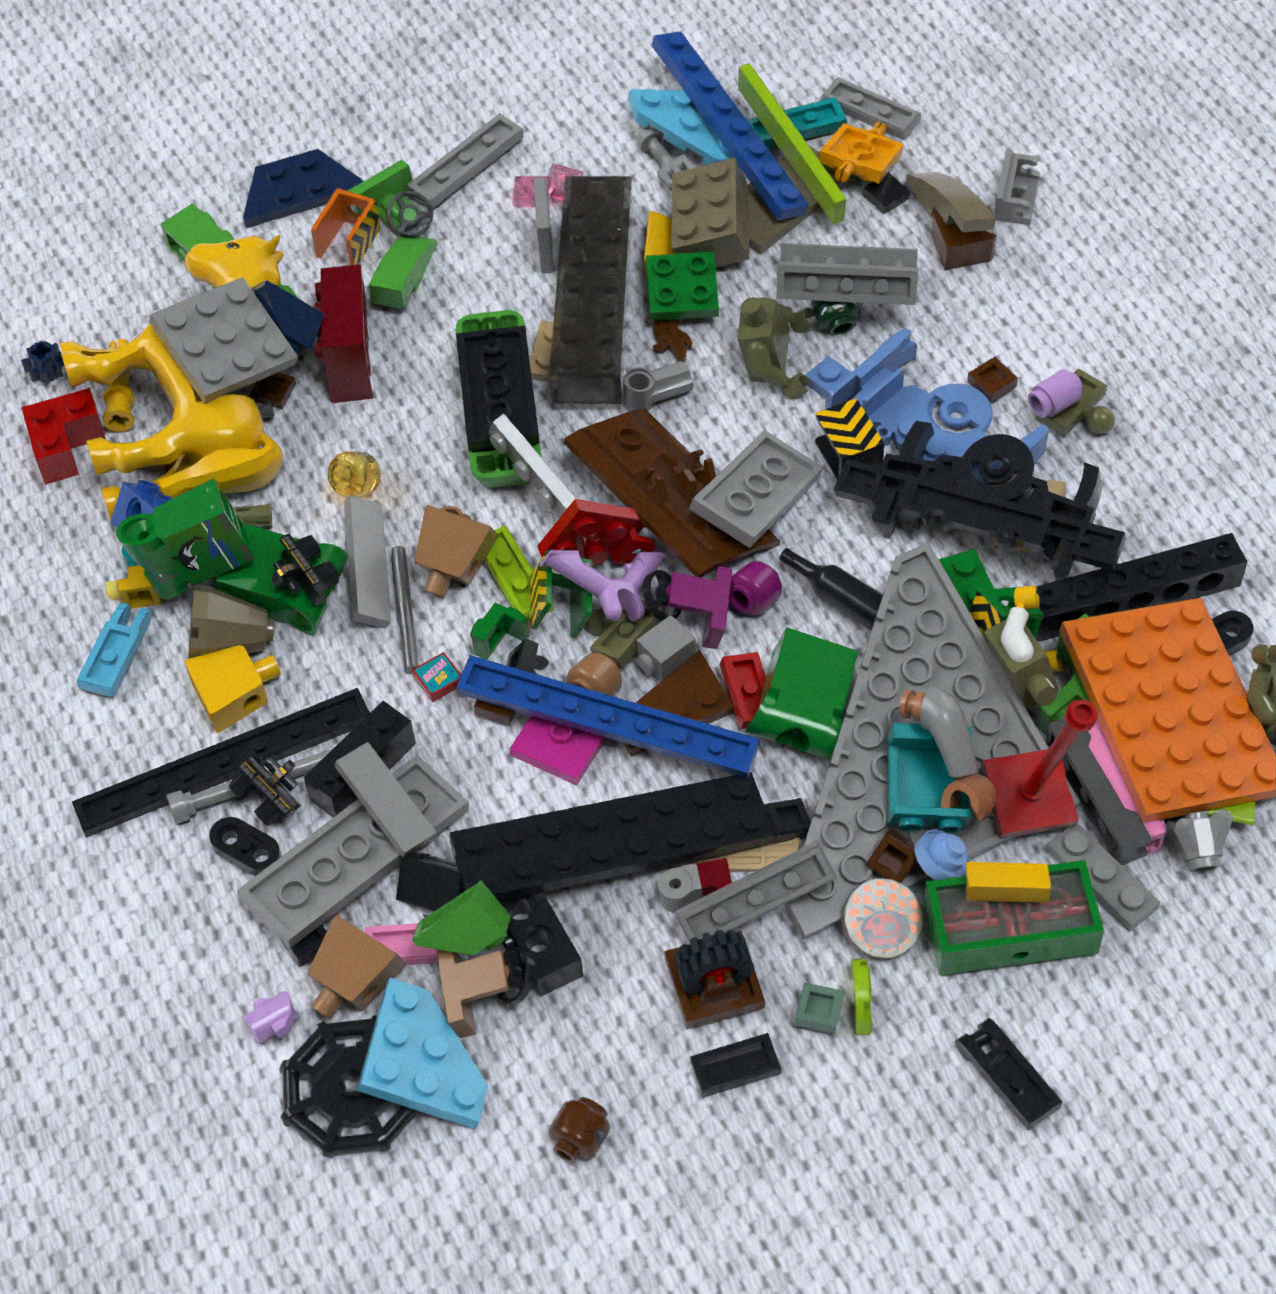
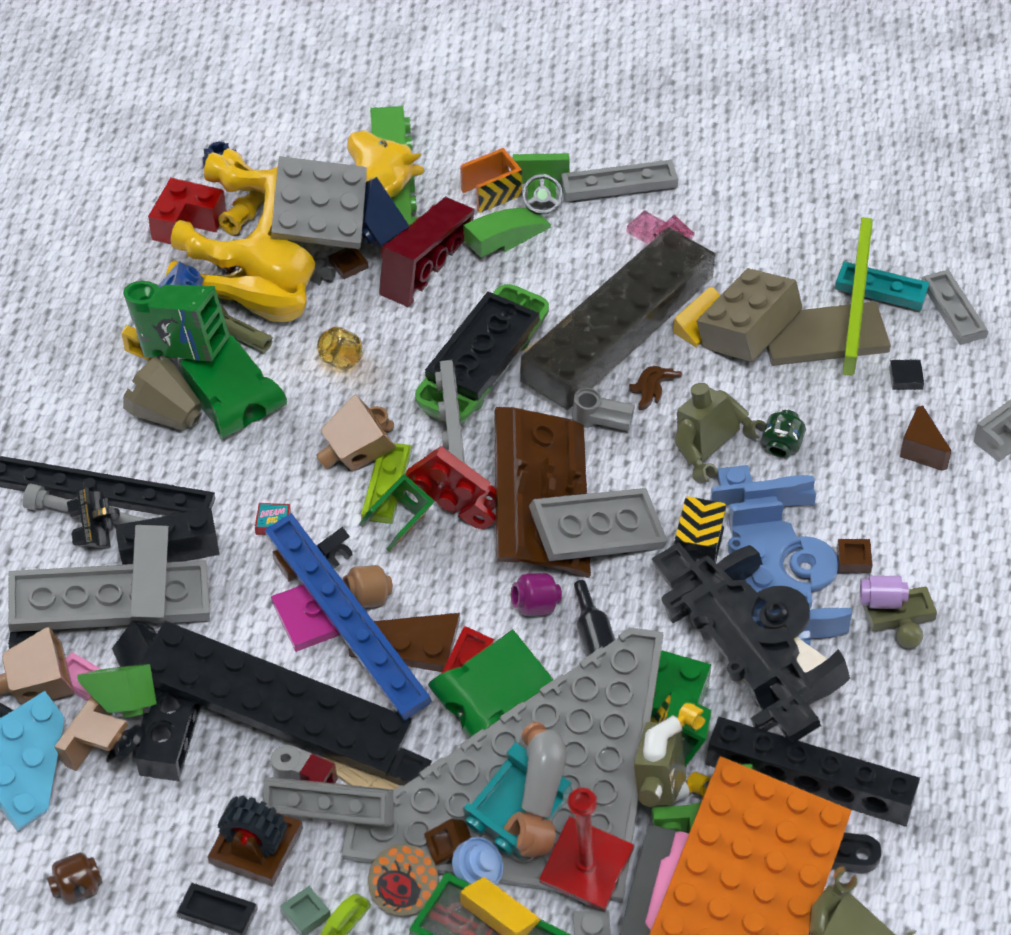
camera: 35 degrees right, 5 degrees down
medium azure hinge [77,603,152,698] -> none
yellow torso [184,645,281,734] -> none
black plate [209,817,282,876] -> none
dark blue wing [243,149,364,228] -> none
black hips [271,533,339,606] -> none
light grey tile [344,495,391,628] -> none
flat silver bar [391,546,419,674] -> none
green bracket [470,602,529,660] -> none
light grey tile [533,177,554,274] -> none
lavender piece [540,550,667,622] -> none
olive plate [586,600,665,669] -> none
medium azure plate [627,89,732,165] -> none
light grey hinge [636,127,695,191] -> none
light grey brick [636,615,696,682] -> none
magenta piece [643,566,732,649] -> none
green plate [646,251,719,321] -> none
blue plate [651,31,809,220] -> none
light grey fence [776,243,918,305] -> none
light orange plate [818,122,904,184] -> none
dark tan slope [906,172,996,232] -> none

